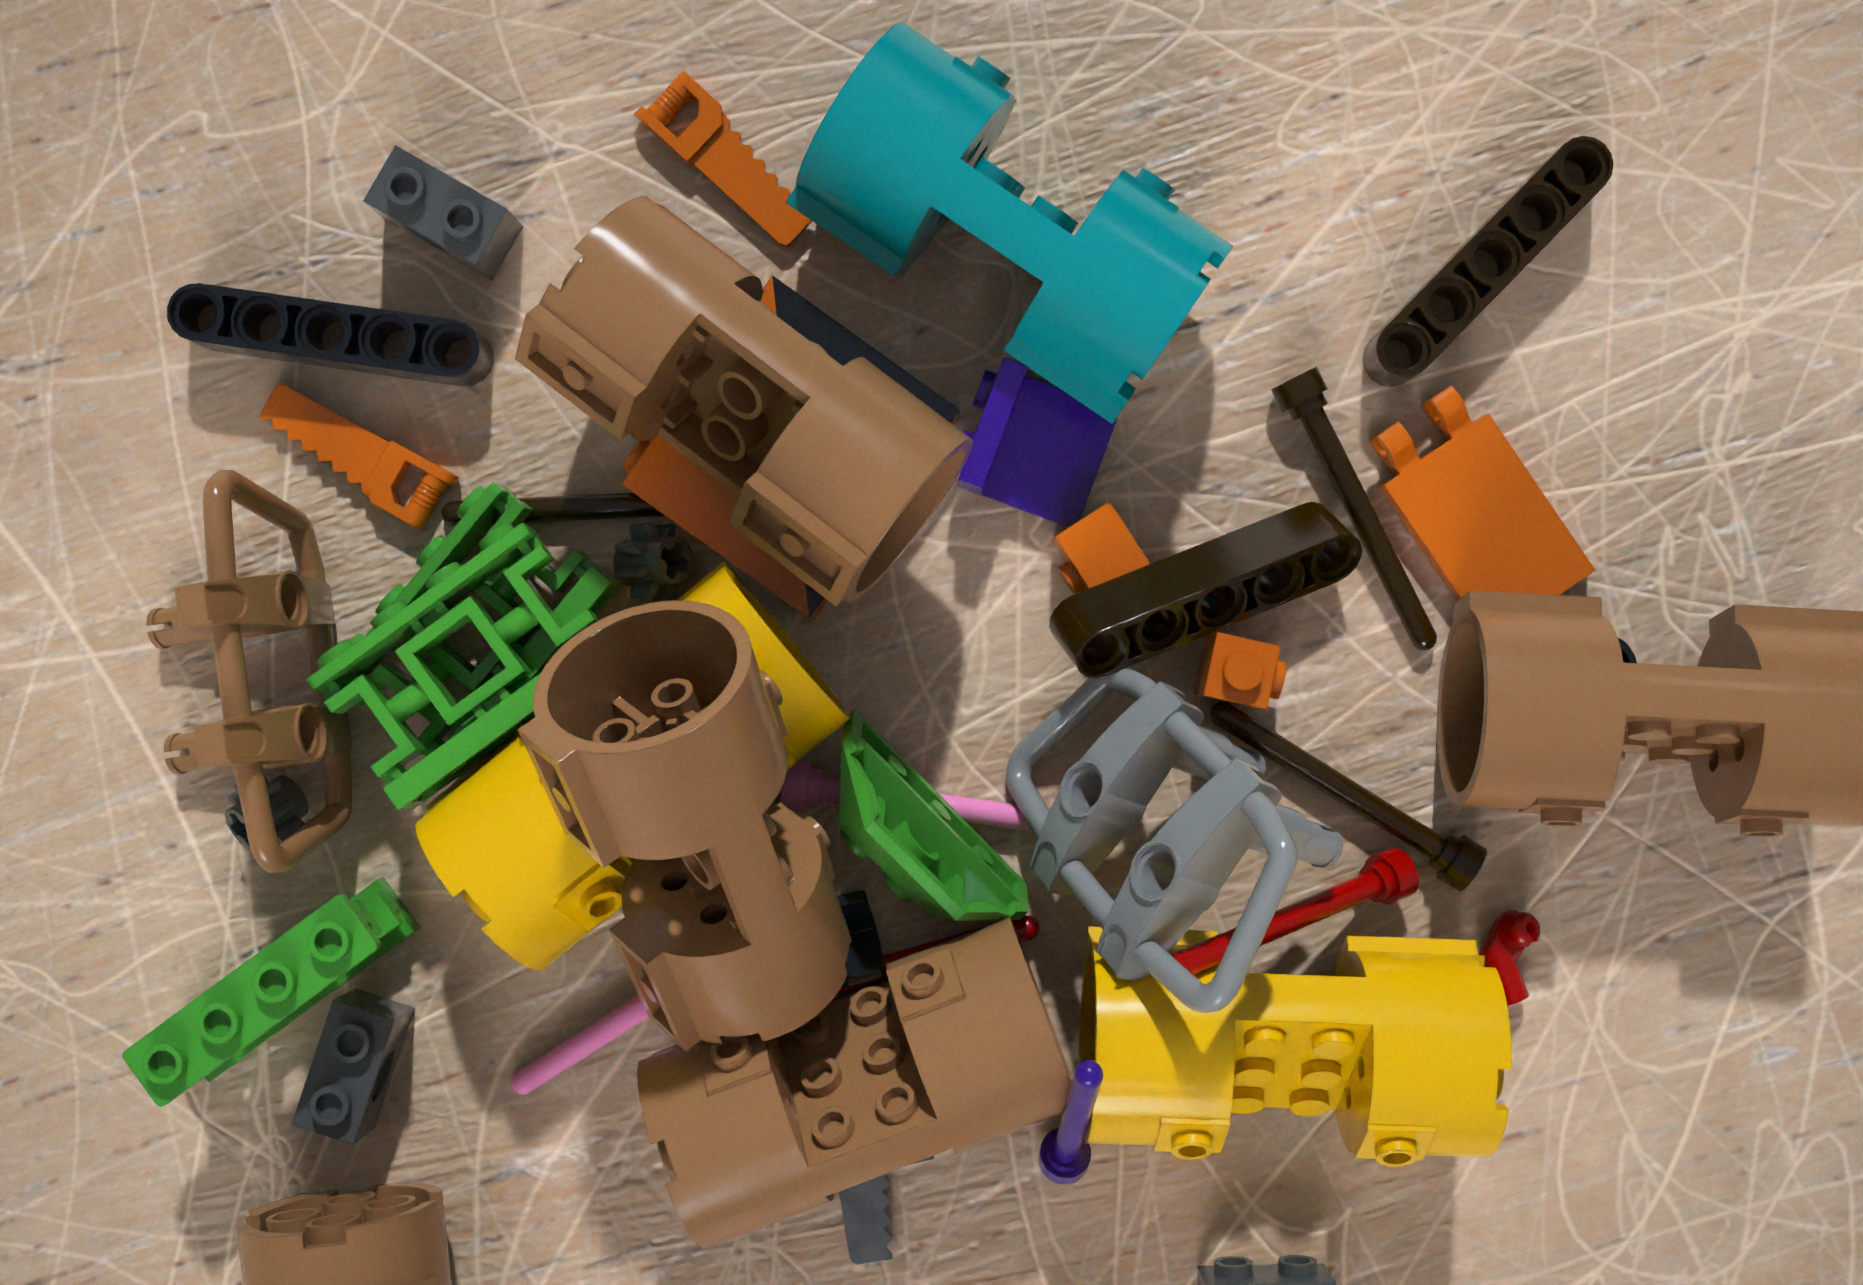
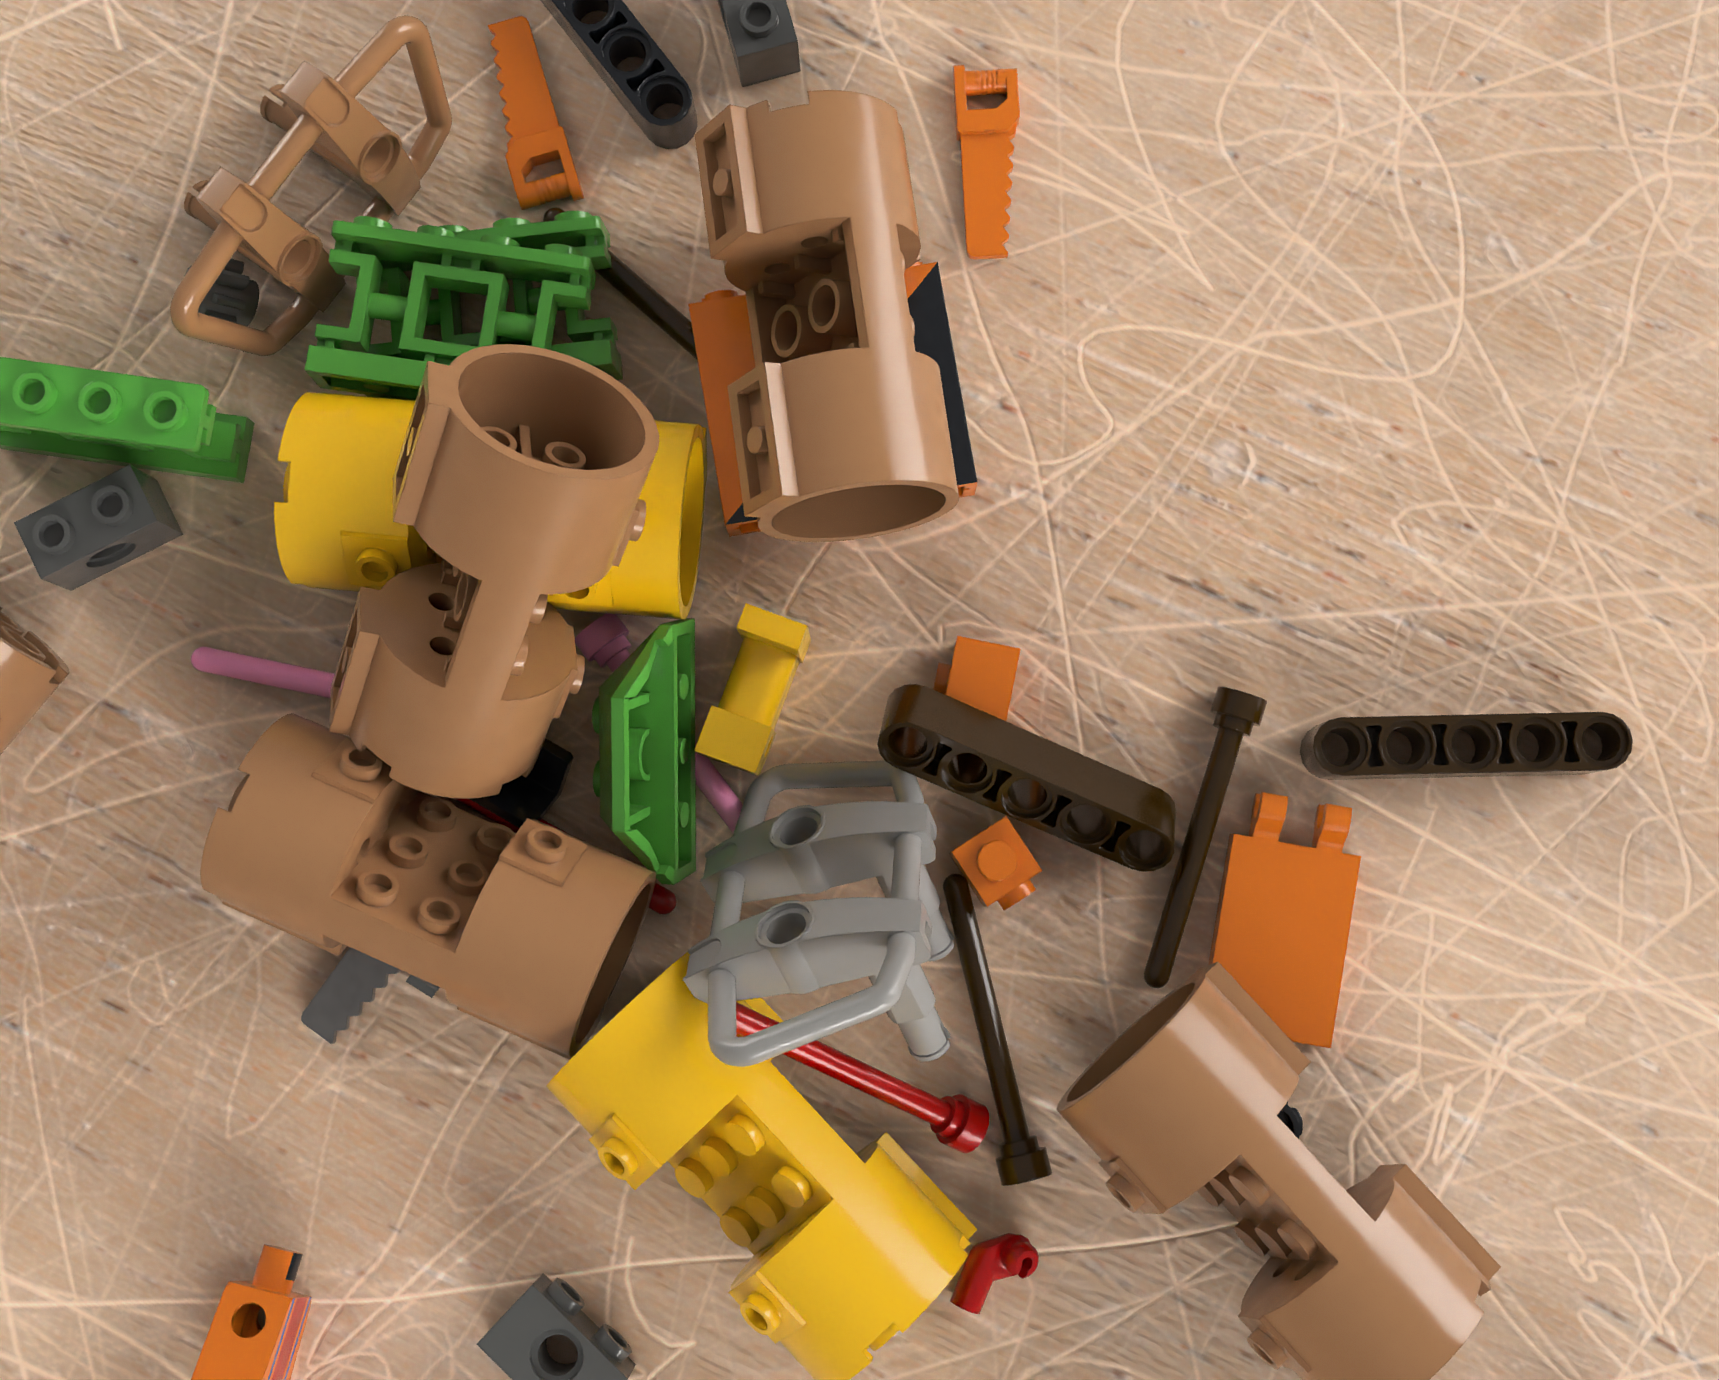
camera: 45 degrees right, 5 degrees down
dark grey gear [613,523,693,600] -> none
teal cylinder [785,22,1233,424] -> none
dark purple bracket [957,357,1117,527] -> none
dark purple piece [1038,1060,1103,1184] -> none
none -> yellow piece [694,603,811,776]

